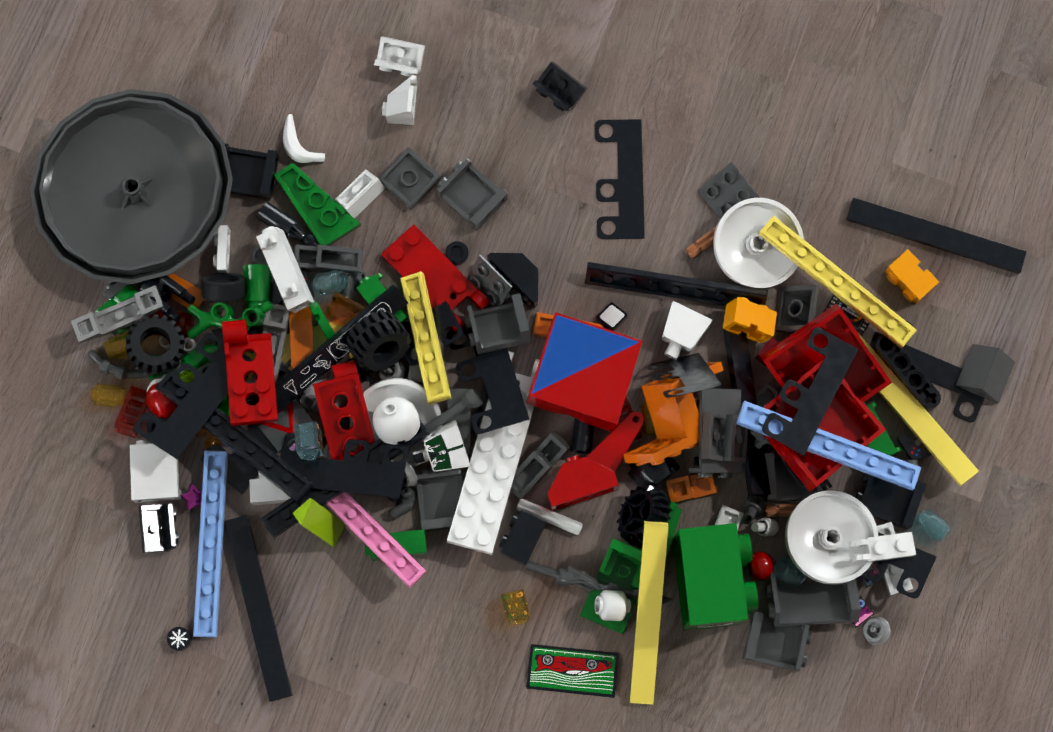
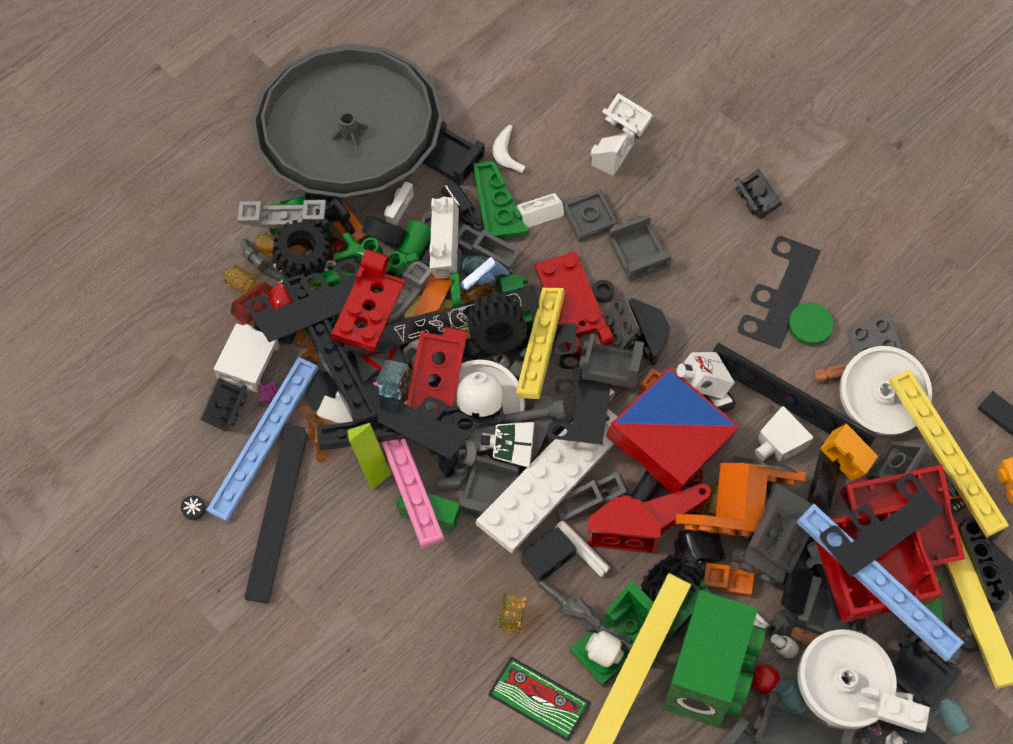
camera: 25 degrees right, 15 degrees down
none -> clear orange tile [299,405,326,462]
none -> light blue tile [460,257,510,290]
none -> white torso [677,352,735,399]
none -> green tile [788,303,834,345]

